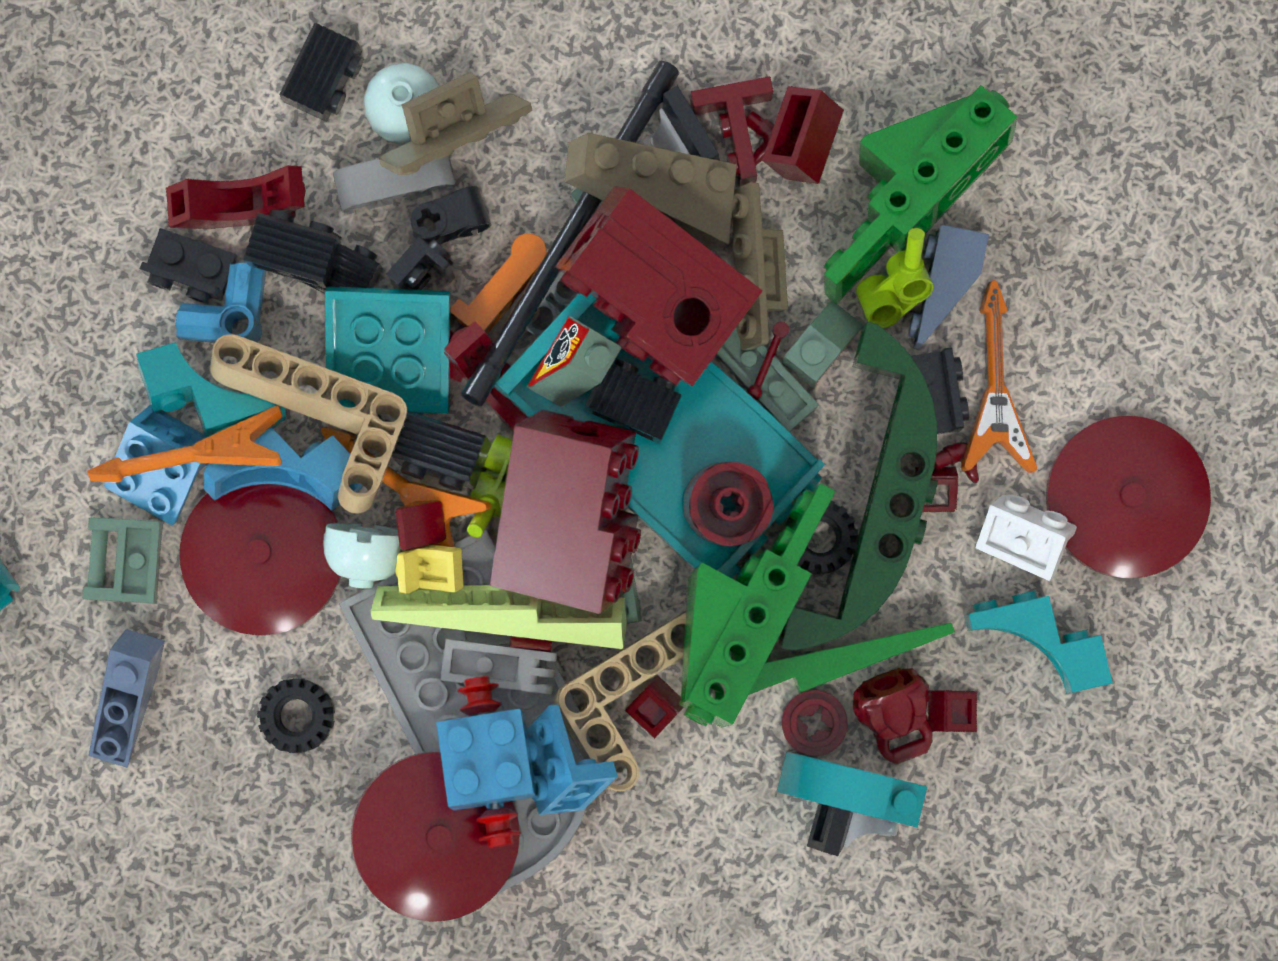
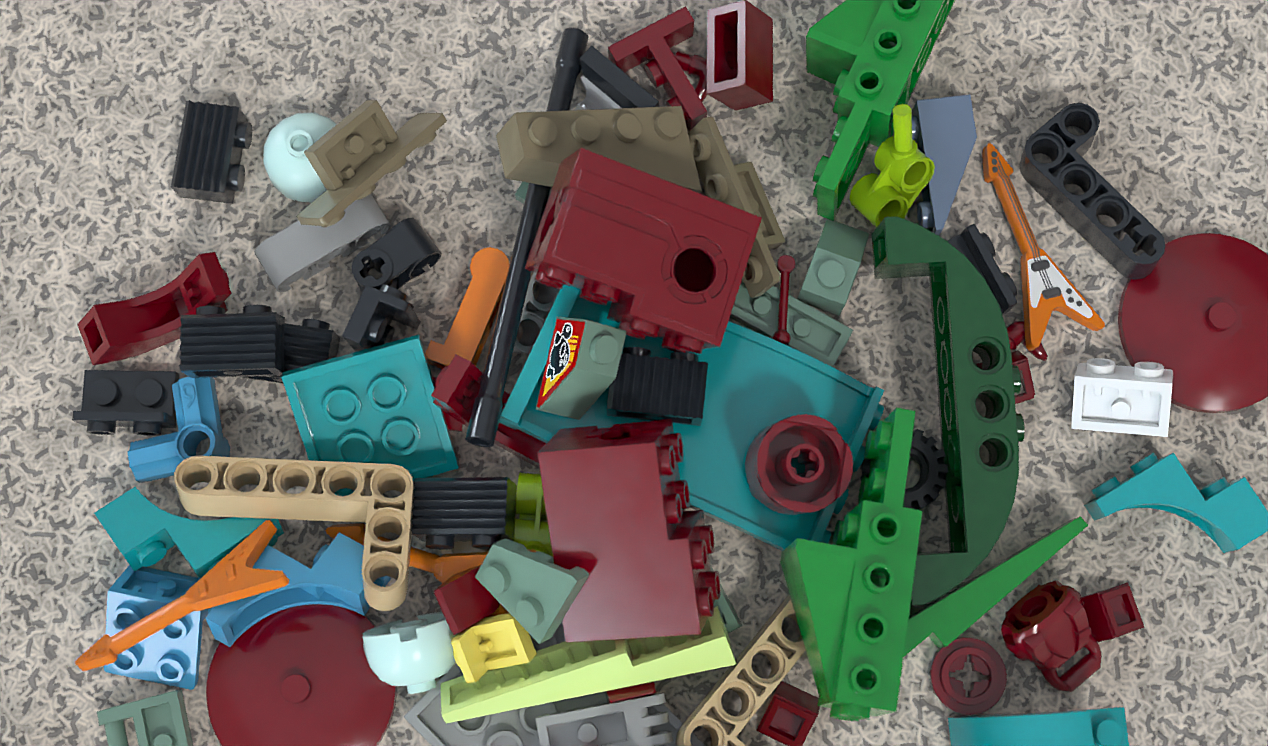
camera: 15 degrees left, 5 degrees down
none -> sand green wing [475,538,590,644]
none -> black beam [1019,103,1166,280]

